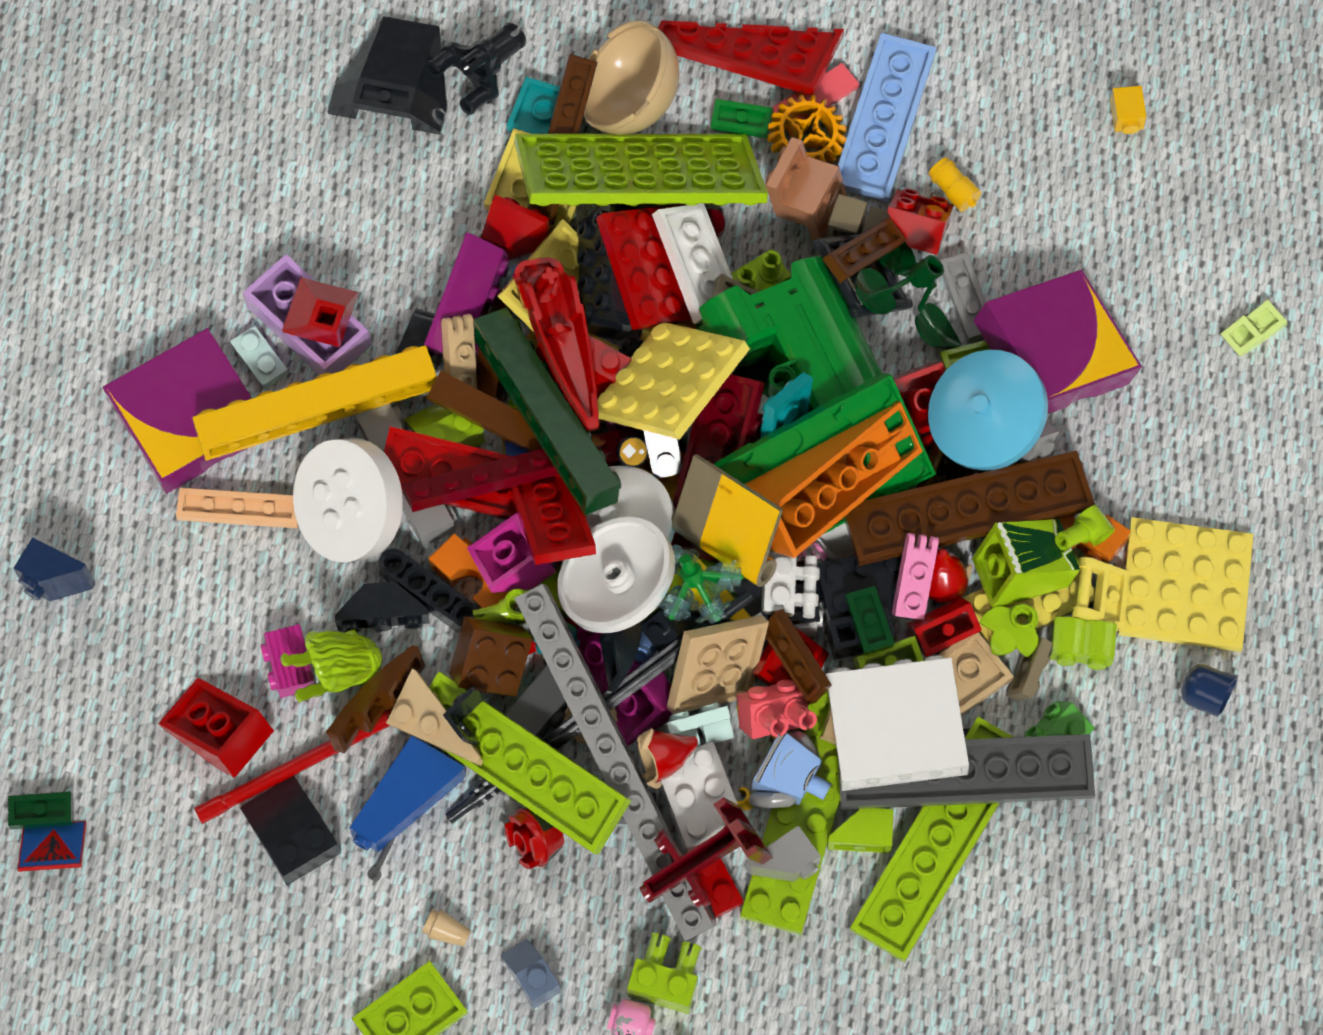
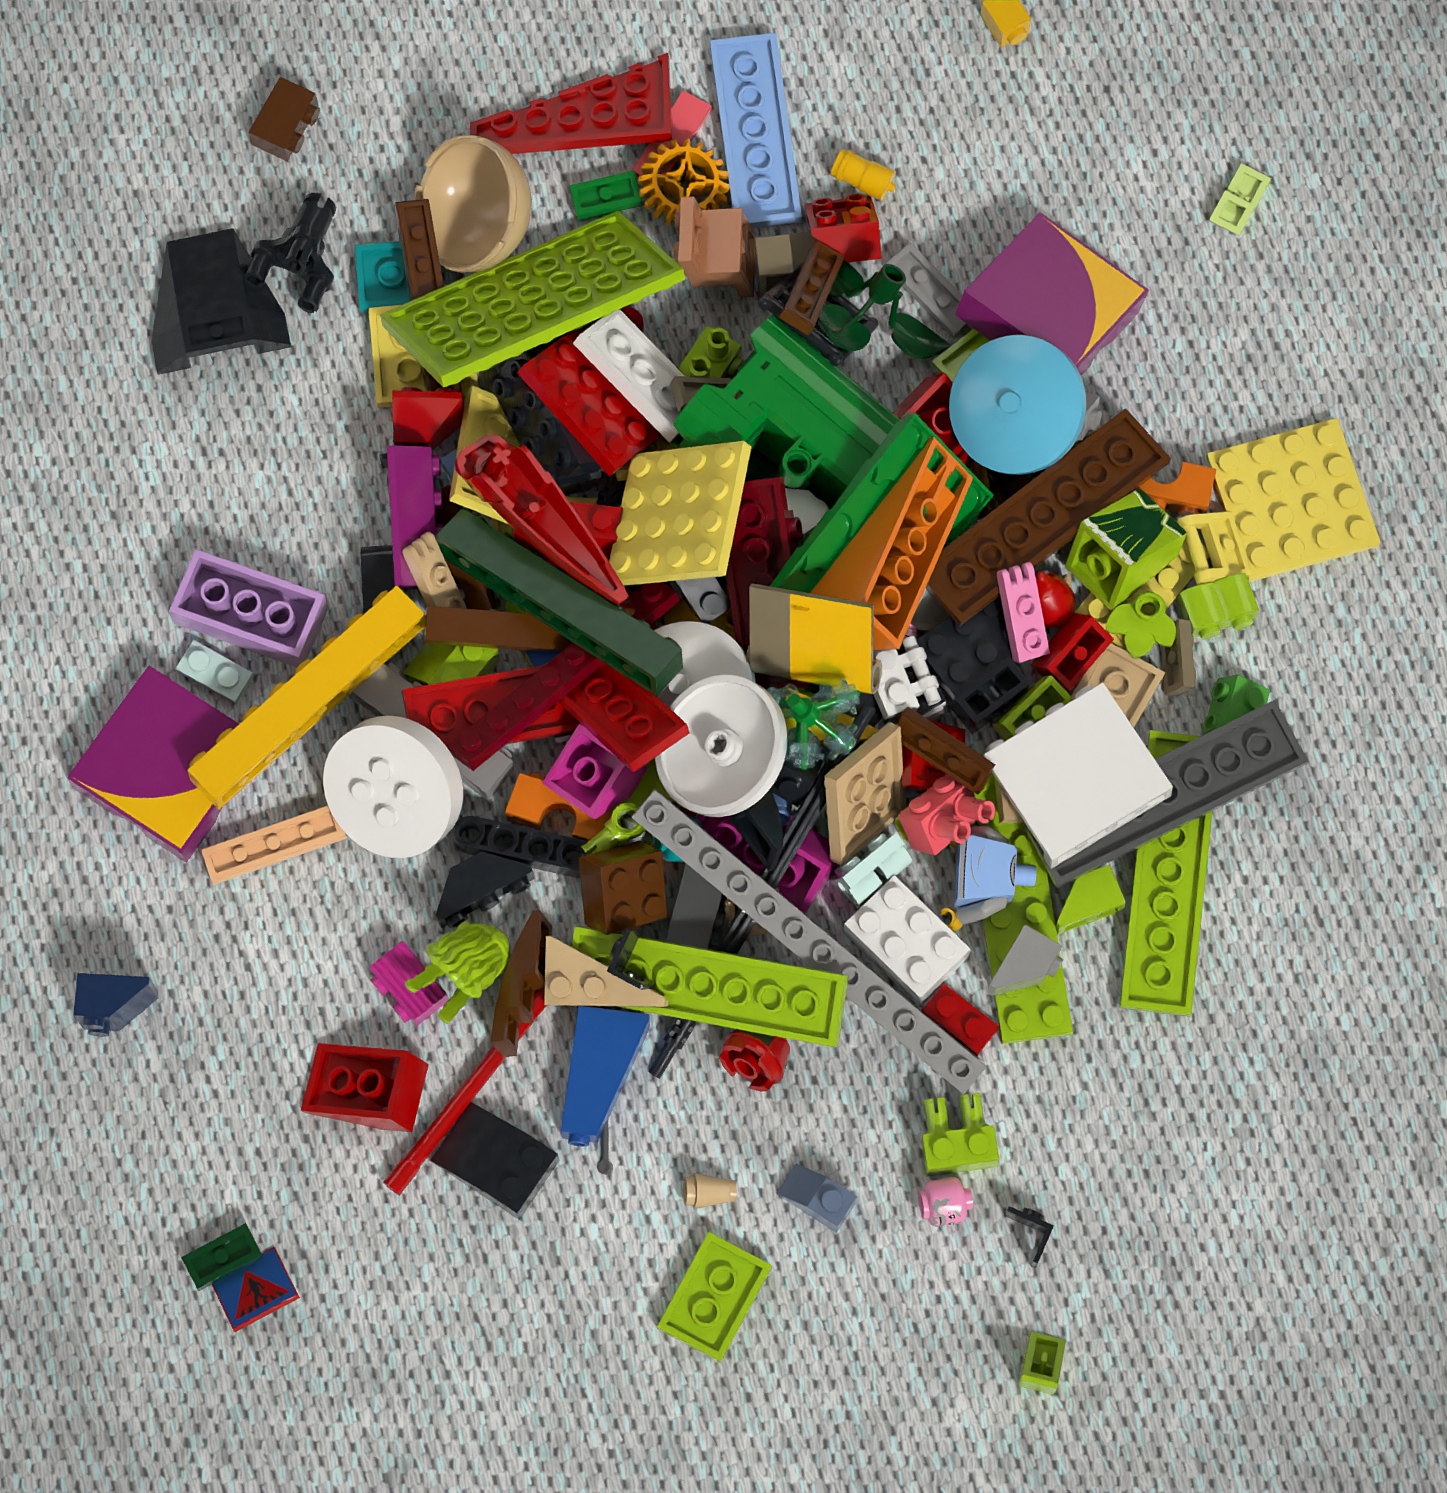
camera: 25 degrees left, 5 degrees up
red slope [282,277,359,347] -> none
tile [616,436,648,467] -> none
red hat [636,728,698,789] -> none
dark red piece [639,797,773,908] -> none
teal plate [760,372,813,438] -> none
dark green plate [845,586,894,655] -> none
lime pin [1055,505,1115,551] -> none
dark blue helmet [1181,664,1239,717] -> none

